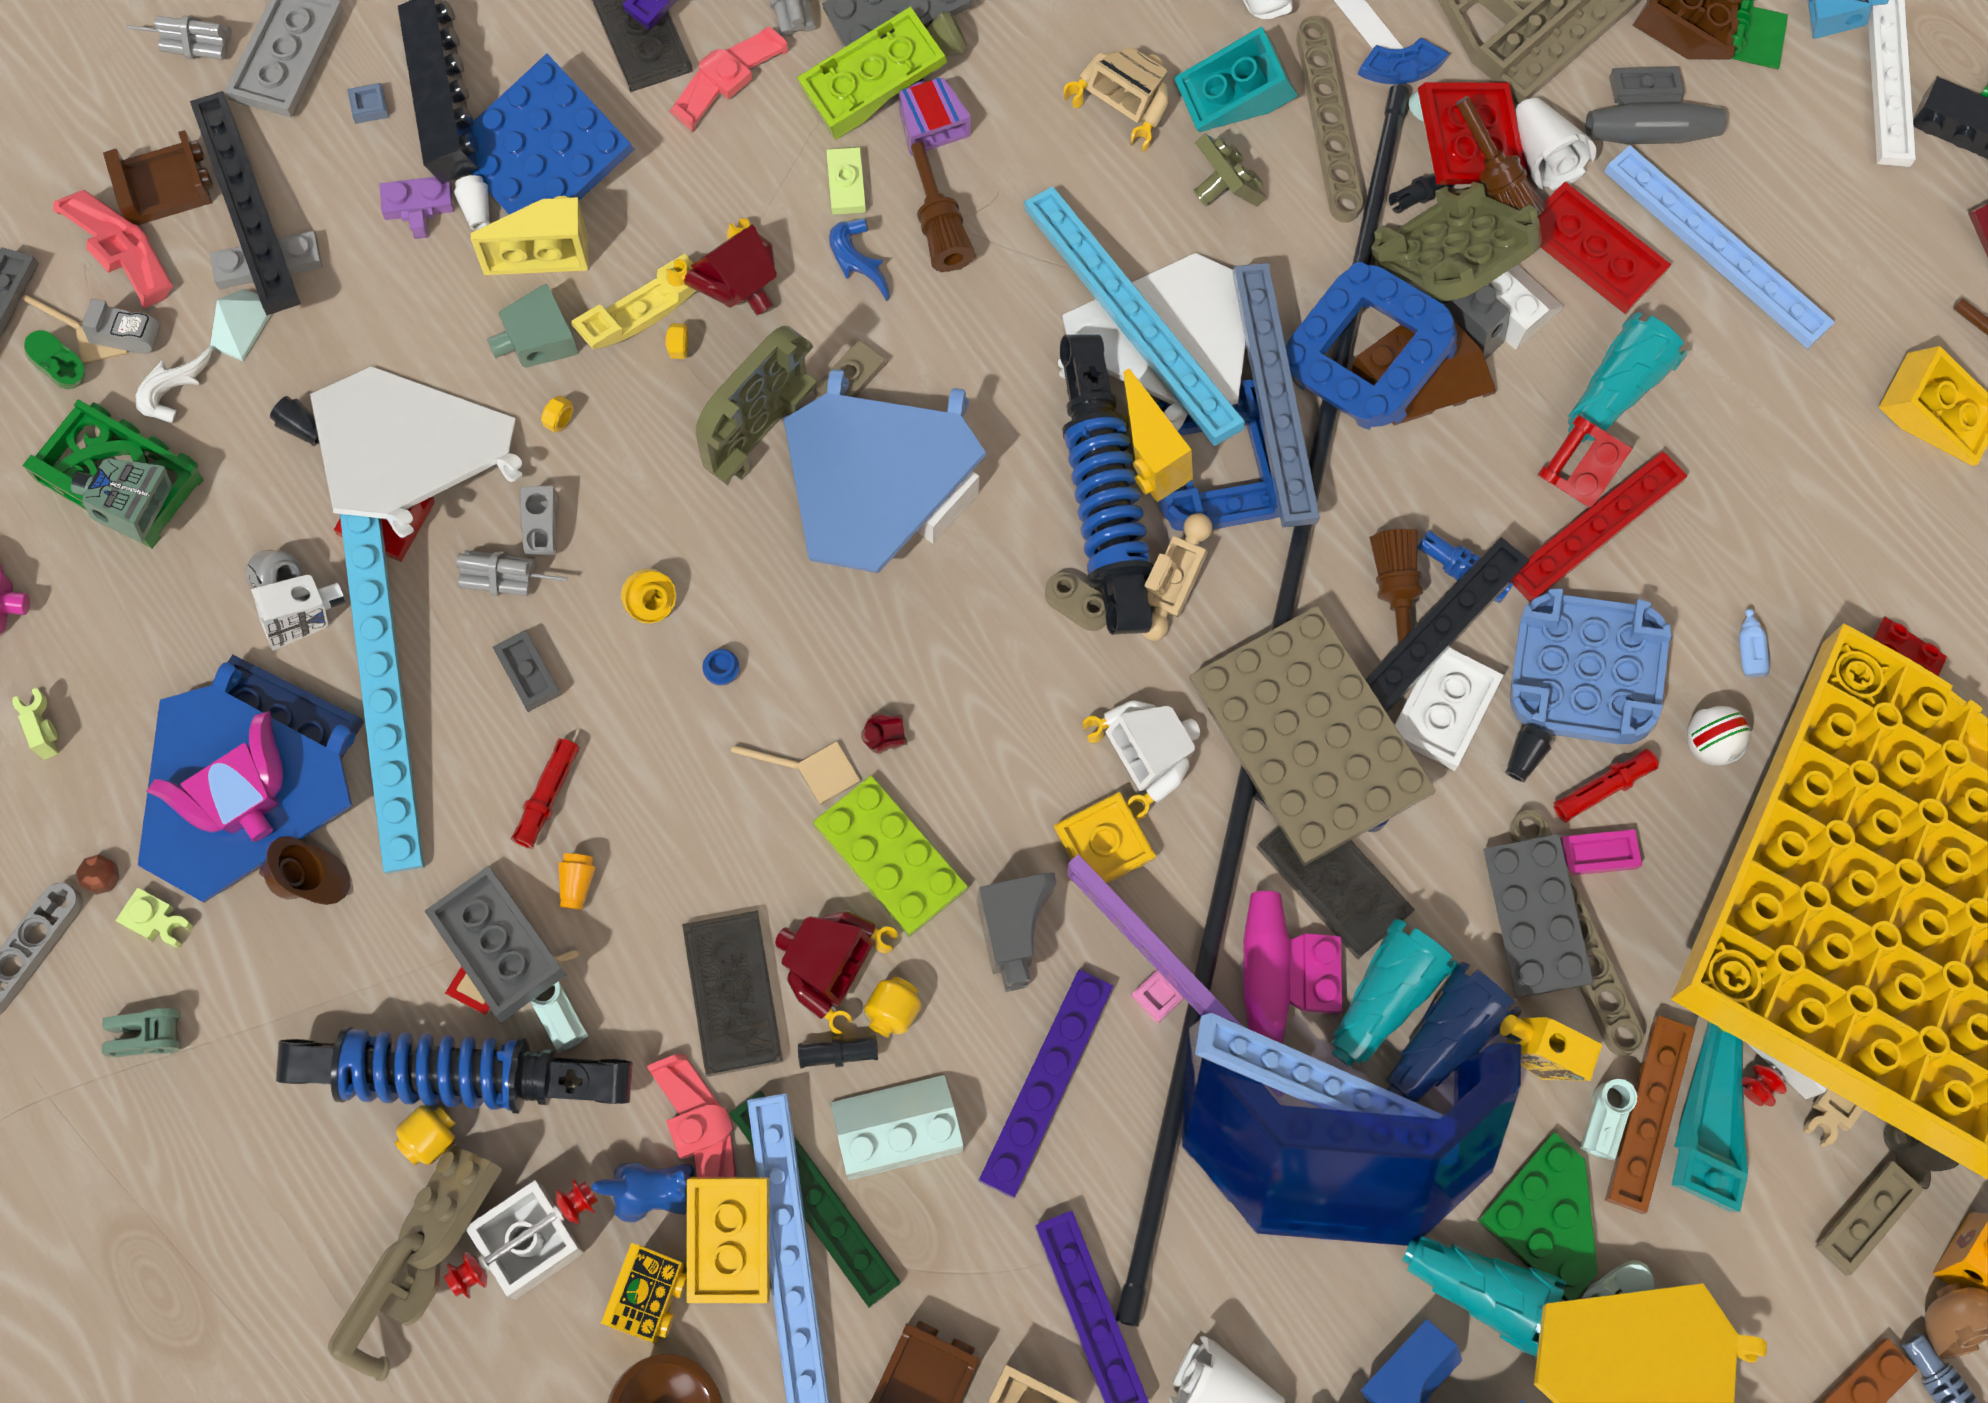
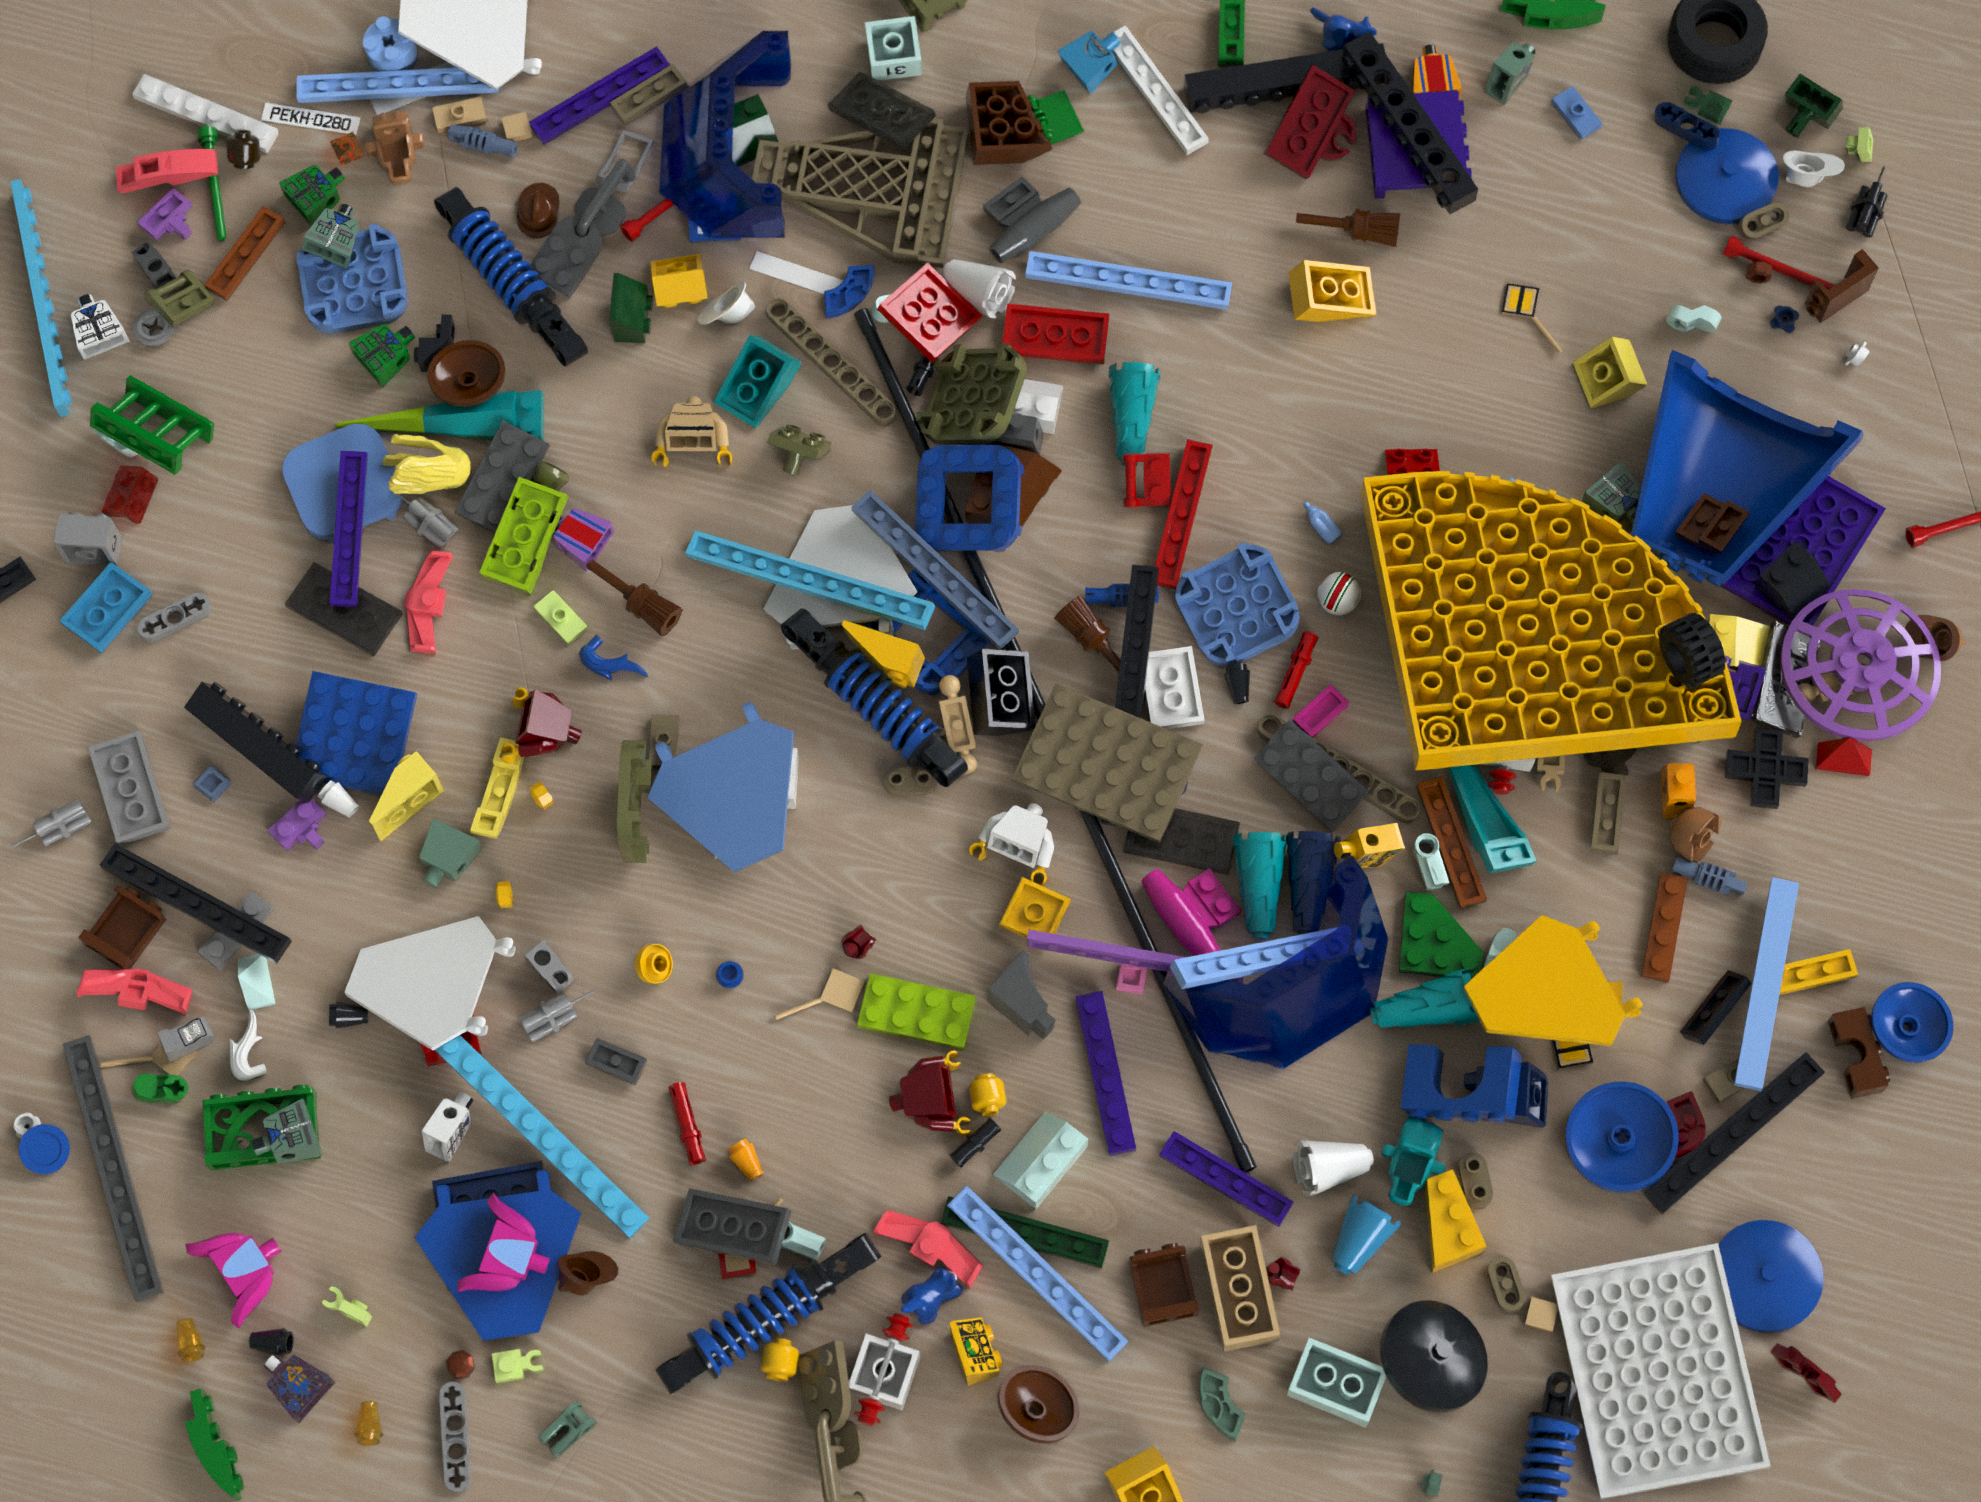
camera: 30 degrees left, 0 degrees up
light grey head [246,549,303,589] -> none
clear smoke tile [682,910,784,1077] -> none
yellow plate [687,1177,770,1303] -> none
tan tile [1144,553,1177,597] -> none
reddish brown piece [1456,96,1546,216] -> none
none -> black slope [967,649,1036,736]

